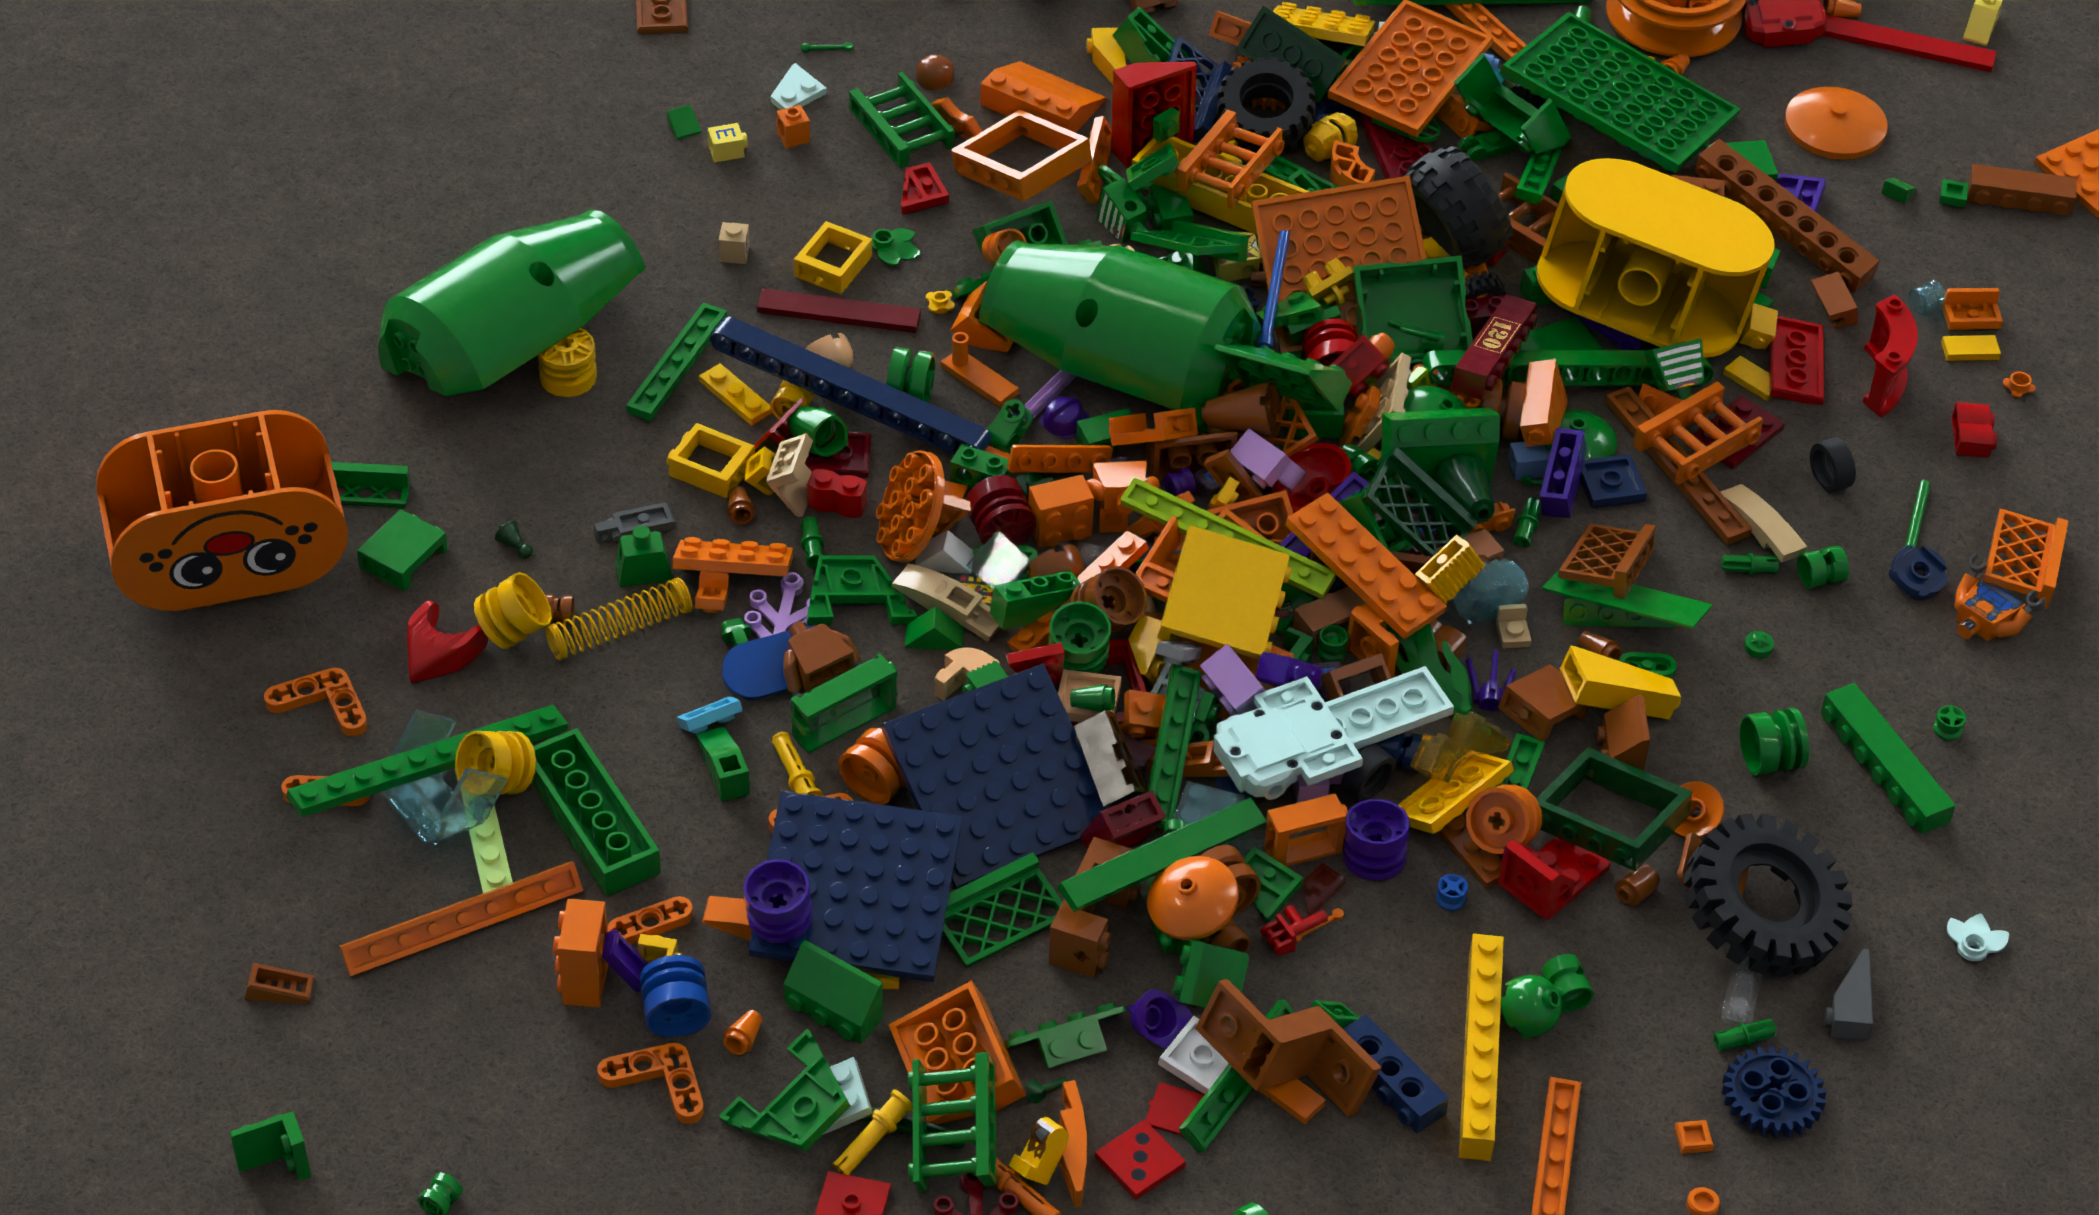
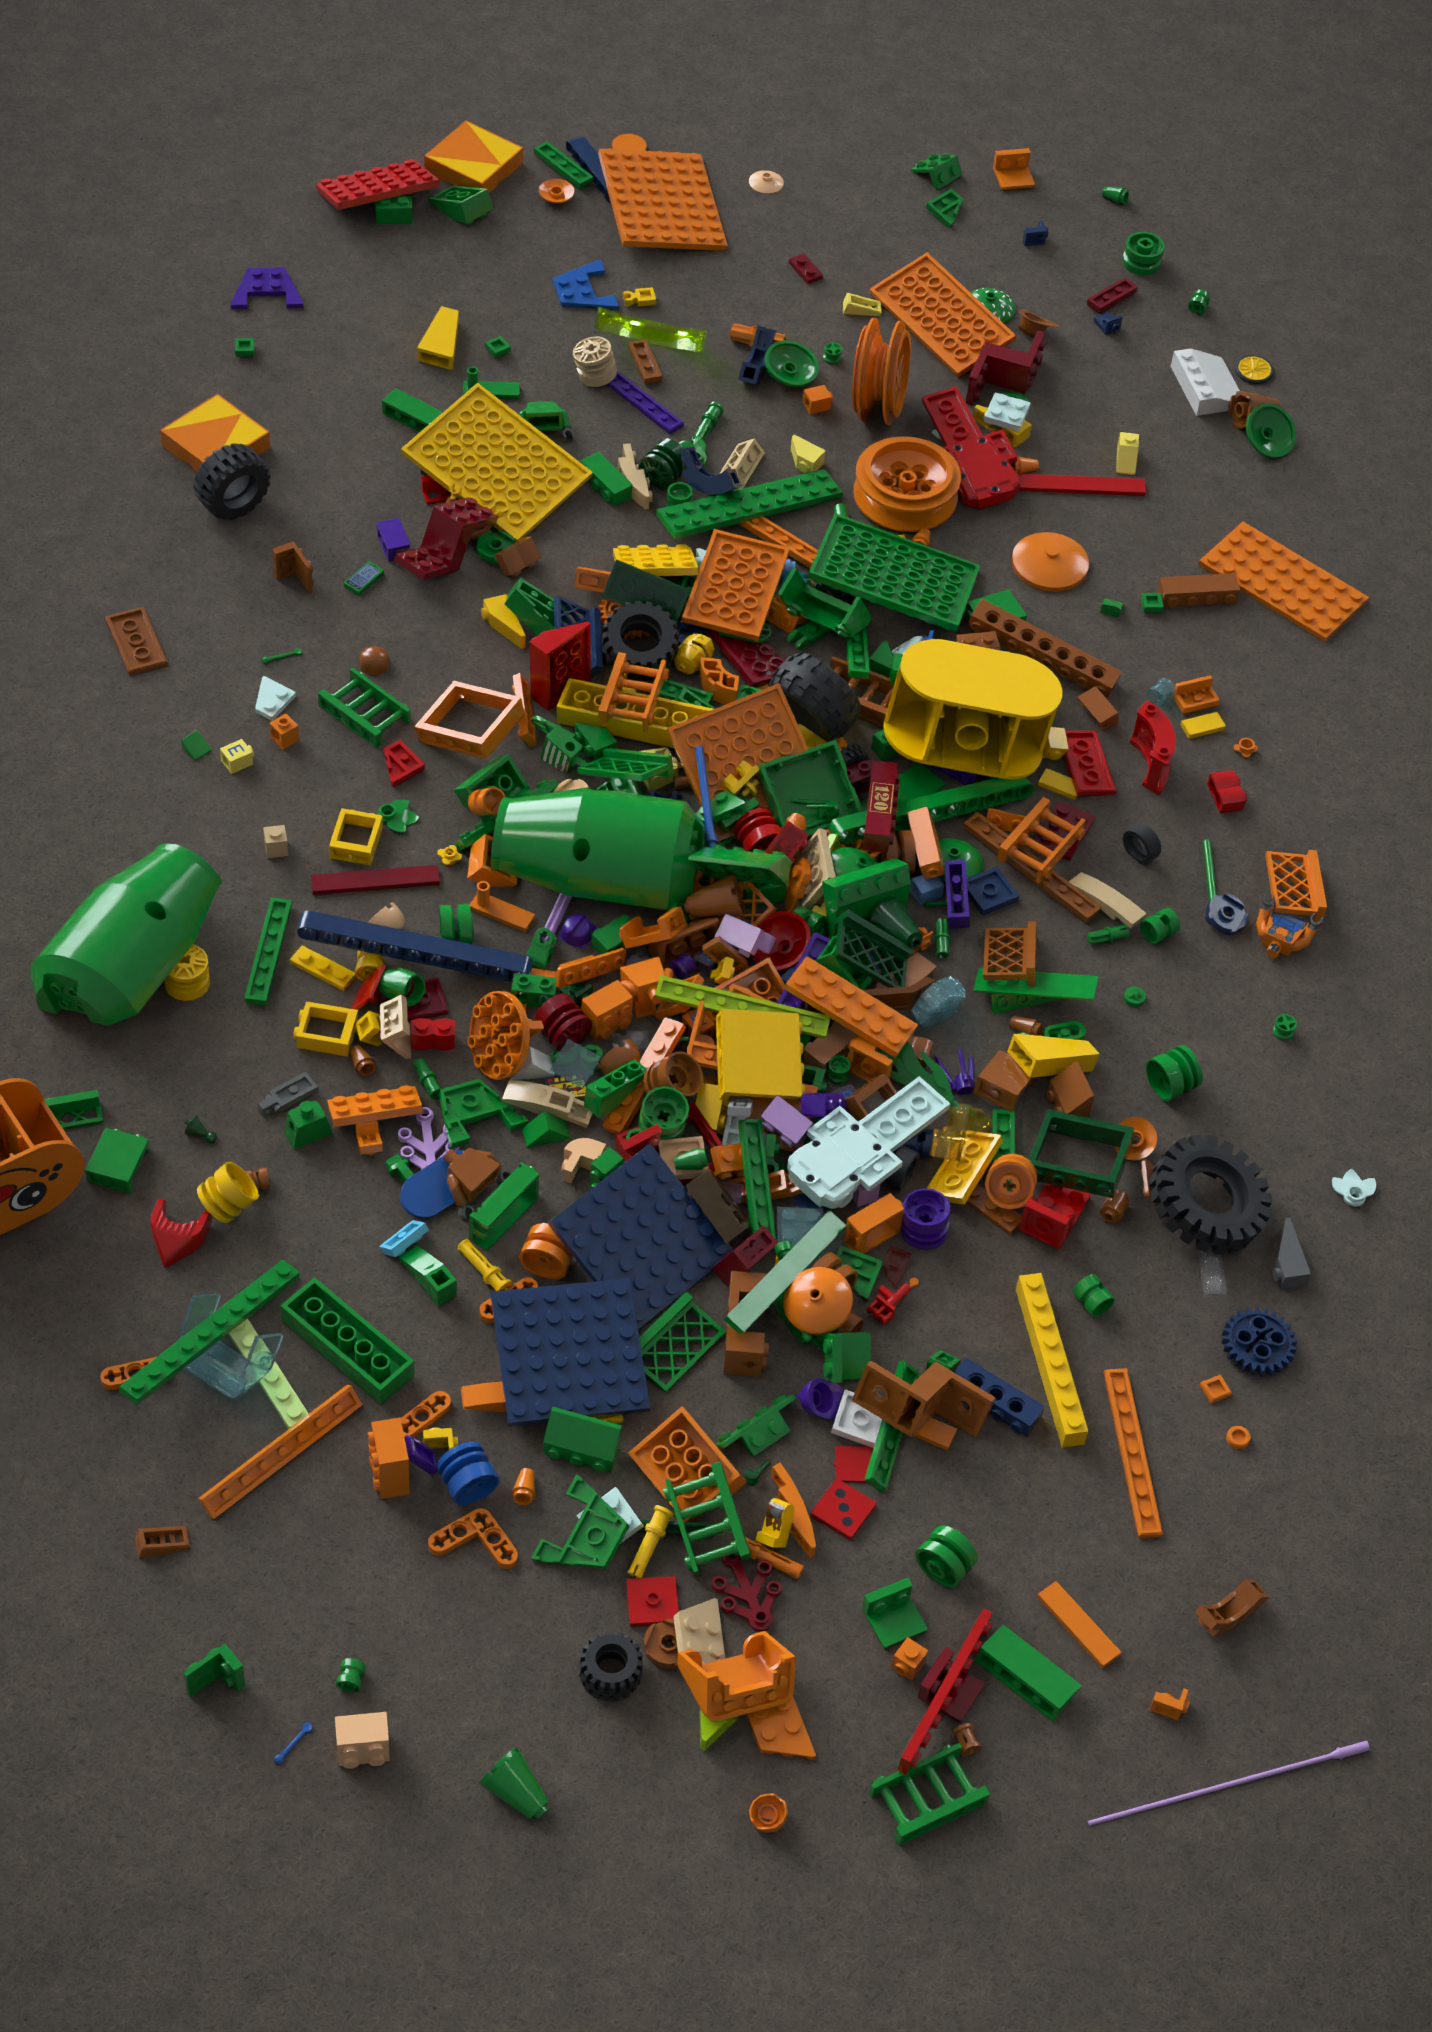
camera: 20 degrees left, 5 degrees up
orange beam [264,668,367,737] -> none
yellow wheel [455,731,536,794] -> none
yellow piece [545,577,692,661] -> none
dark purple wheel [743,859,813,943] -> none
orange tile [931,97,982,140] -> none
orange slope [980,61,1107,133] -> none
green plate [1126,142,1179,191] -> none
green plate [1153,107,1179,143] -> none
yellow brick [1415,535,1485,604] -> none
blue wheel [1436,874,1468,911] -> none
tan bracket [1496,604,1531,649] -> none
green cylinder [1500,975,1562,1039] -> none
green torso [1644,338,1704,400] -> none
green axle [1713,1019,1777,1052] -> none
dark purple wing [1777,173,1826,213] -> none
green brick [1821,683,1956,834] -> none

